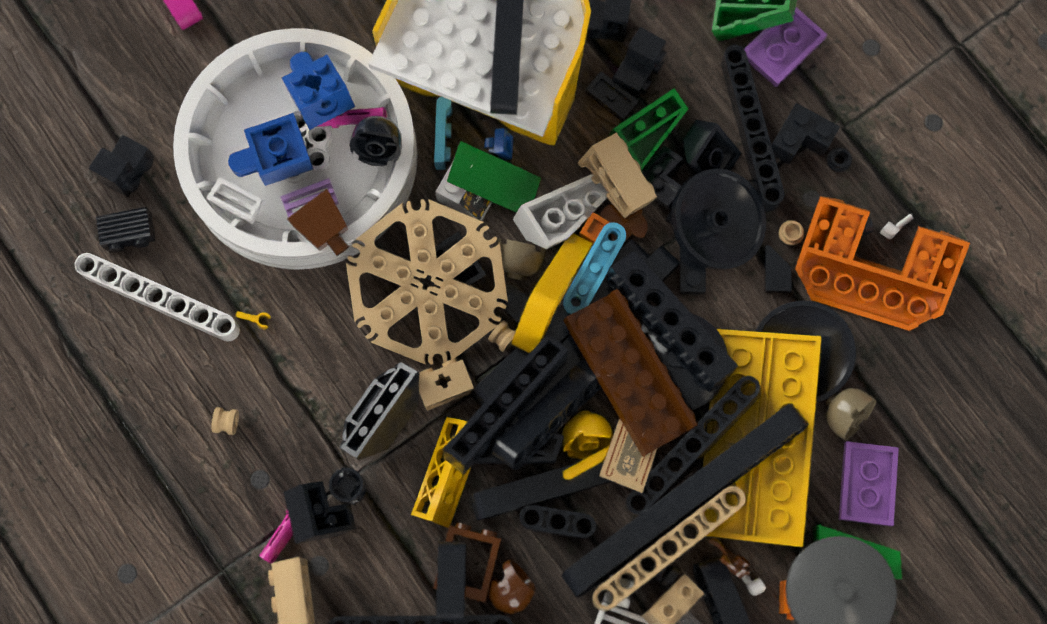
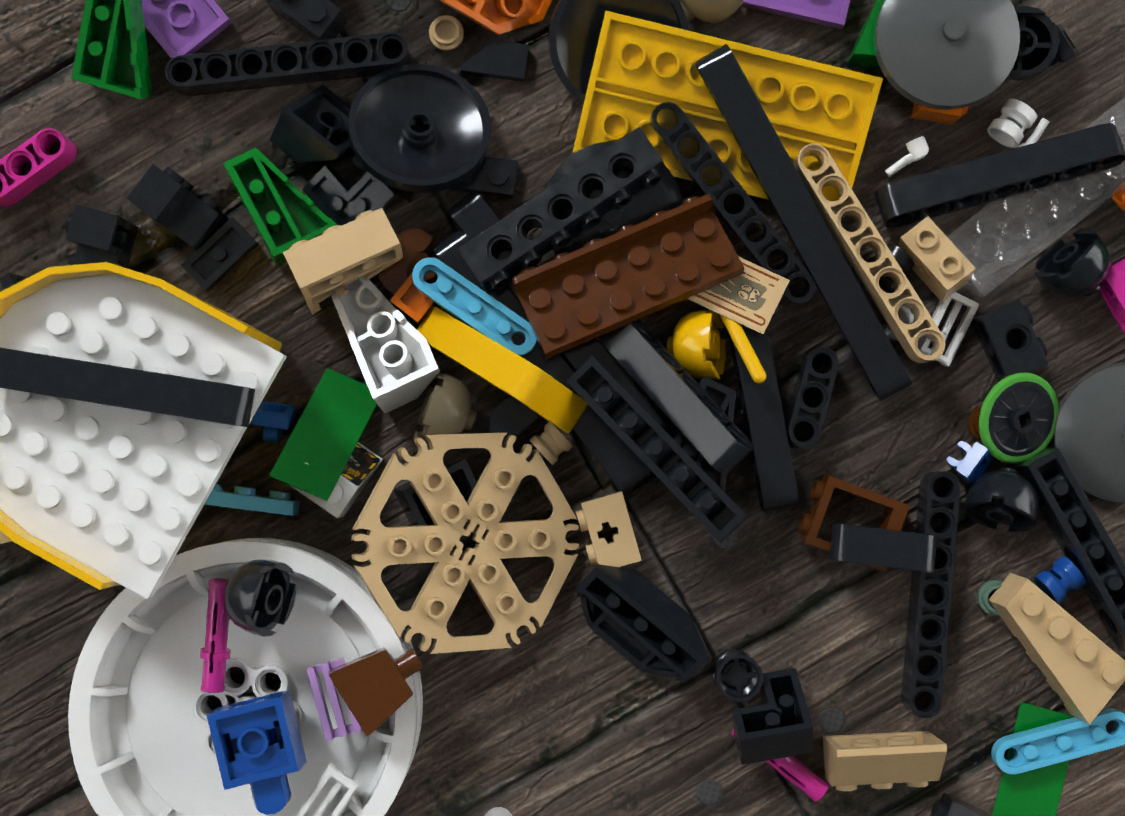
camera: 90 degrees left, 10 degrees up
yellow hand [236,311,271,330] -> none
blue brick [282,52,355,130] -> none
yellow fence [411,417,471,528] -> none
reddish brown helmet [489,559,536,614] -> none
reddish brown plate [708,538,751,579] -> none

